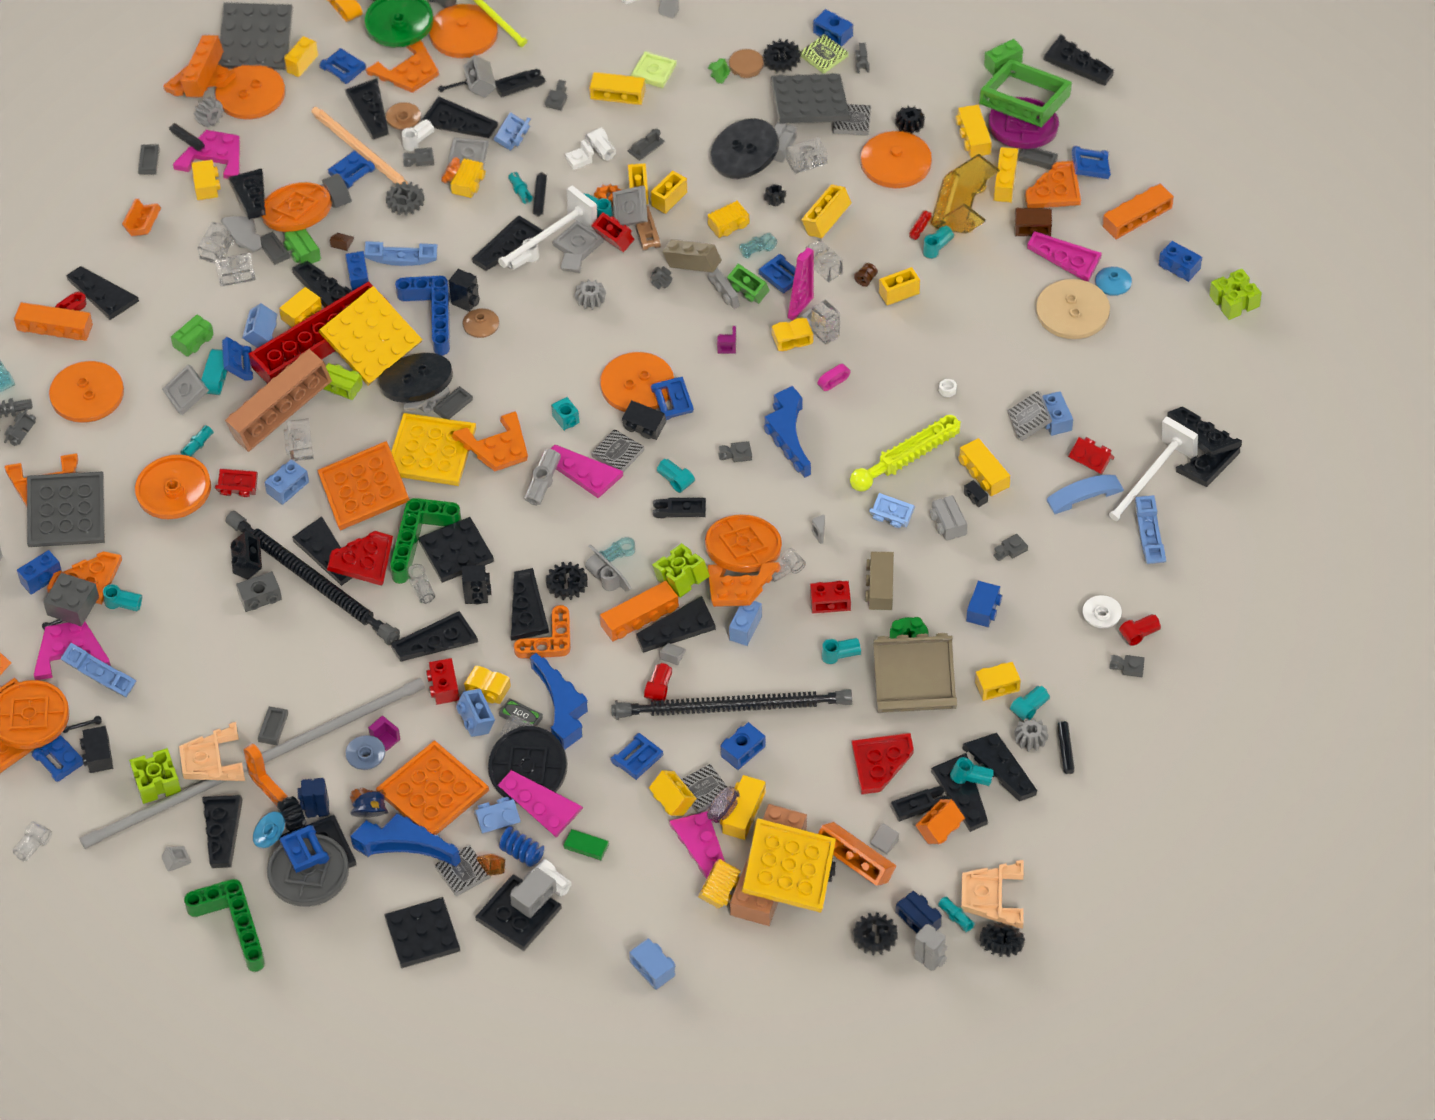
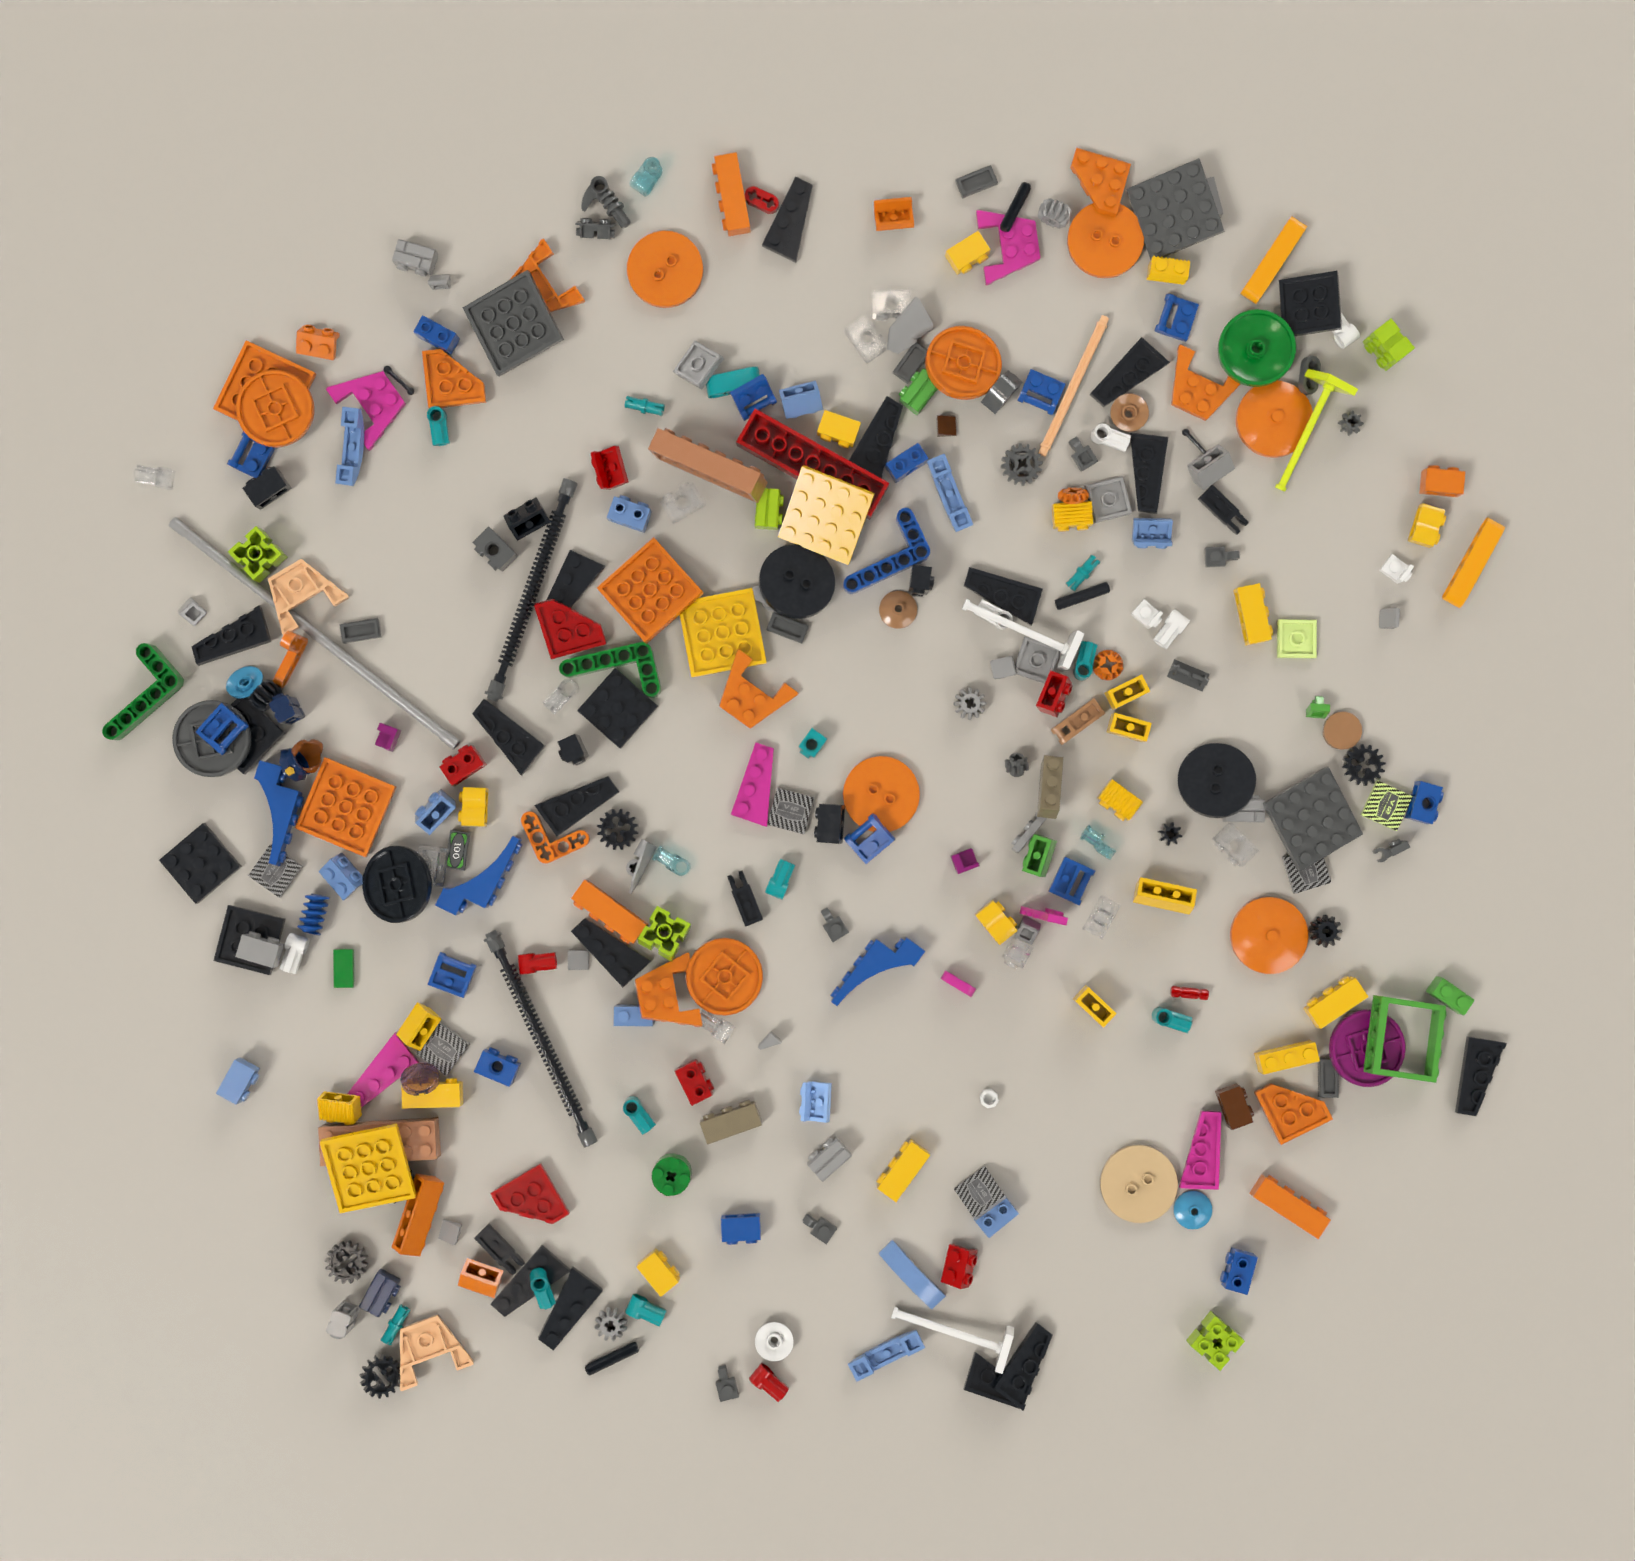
camera: 70 degrees right, 35 degrees up
dark grey brick [43,573,99,626] -> none
black hinge [63,716,102,733] -> none
orange dish [135,455,211,519] -> none
bright green brick [171,314,214,357] -> none
orange brick [181,35,224,97] -> none
black wing [228,168,266,219] -> none
sand blue dish [346,735,385,770] -> none
clear orange slope [477,854,505,876] -> none
dark pink wing [498,770,583,838] -> none
light grey piece [525,449,561,506] -> none
light grey tile [613,186,648,226] -> none
neon yellow gear [849,415,961,492] -> none
reddish brown bush [854,263,878,287] -> none
dark tan panel [873,633,957,713] -> none
clear yellow windscreen [930,154,1000,234] -> none
black piece [964,480,988,507] -> none
blue plate [1072,146,1111,179] -> none

